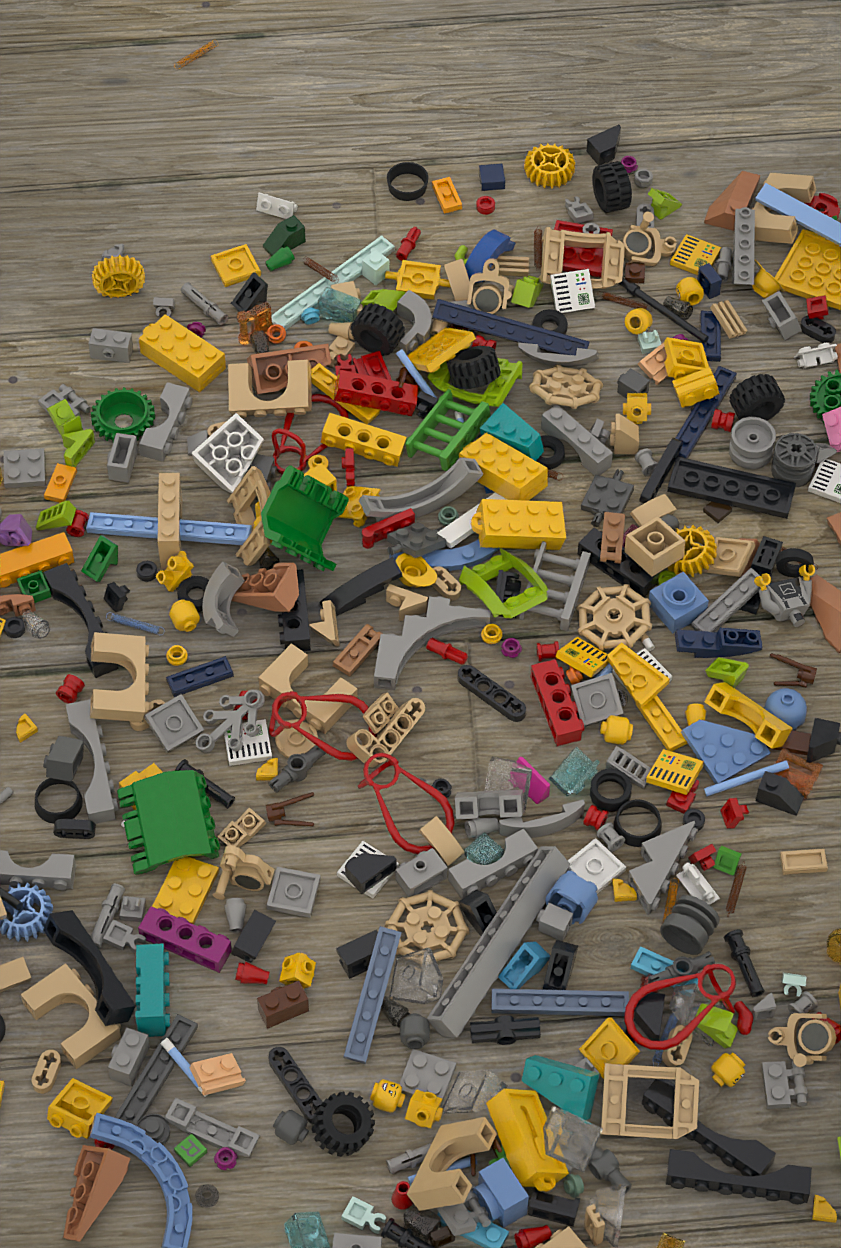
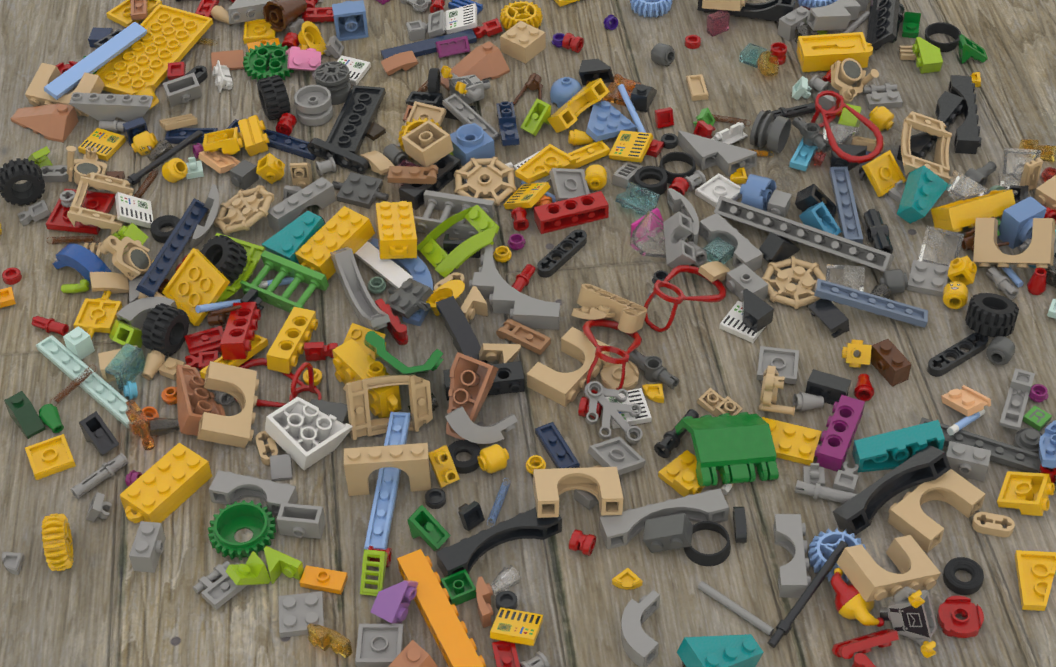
camera: 90 degrees left, 10 degrees down
reddish brown plant [266,792,314,827] -> none

